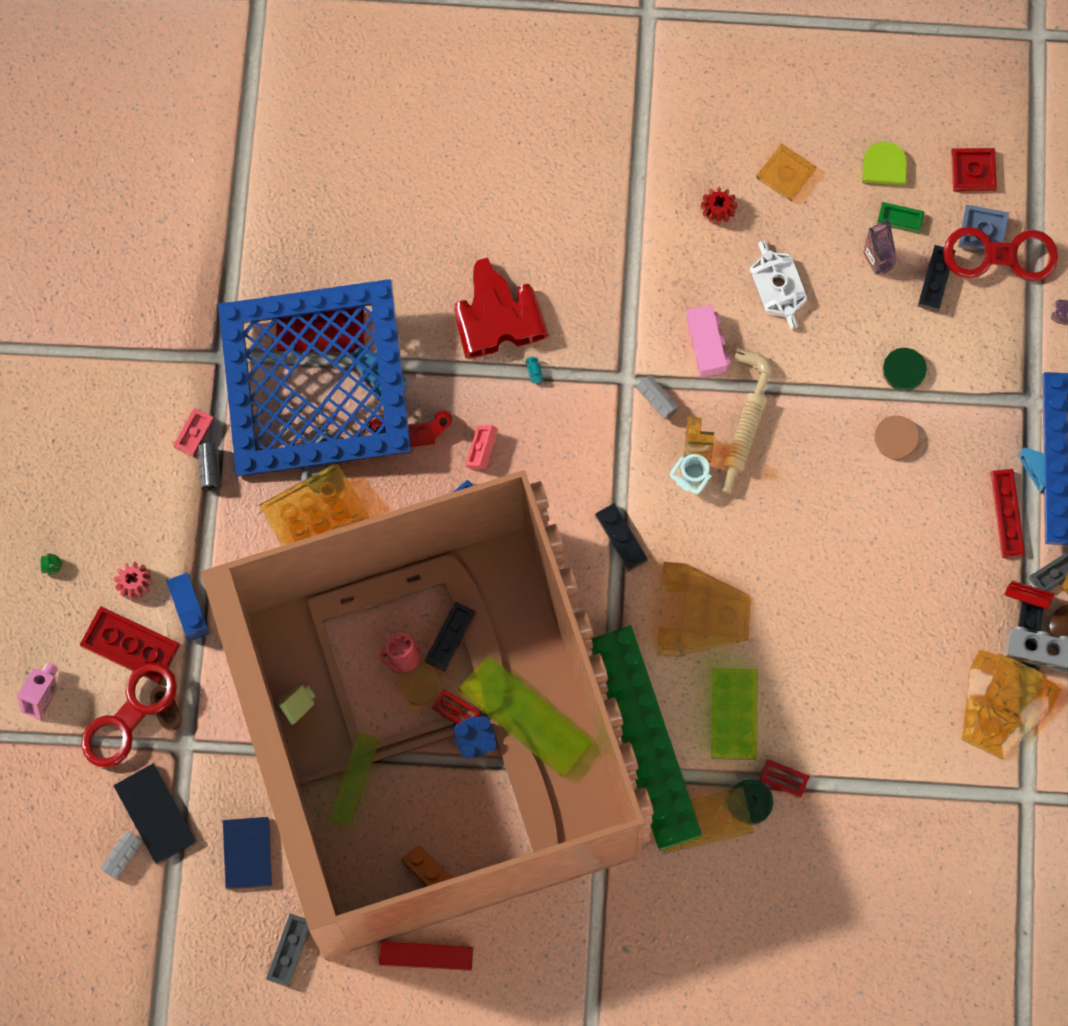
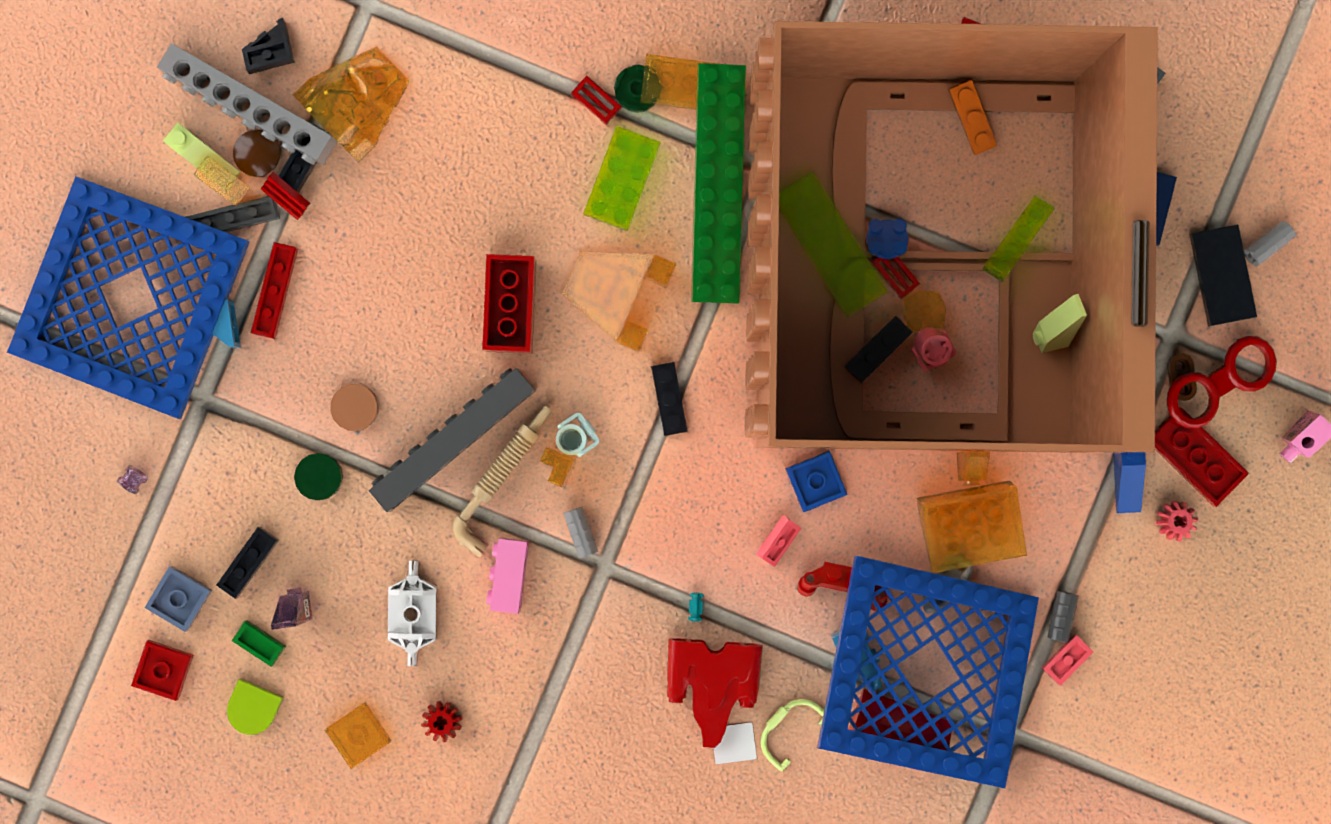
camera: 160 degrees left, 15 degrees up
green plate [40,553,62,575] -> none
red bar [943,227,1059,282] -> none
none -> dark grey brick [368,368,536,512]
none -> red brick [482,254,537,354]
none -> white sticker [714,722,757,764]
none -> yellowish green piece [761,699,824,771]
none -> dark brown axle [1131,220,1150,327]

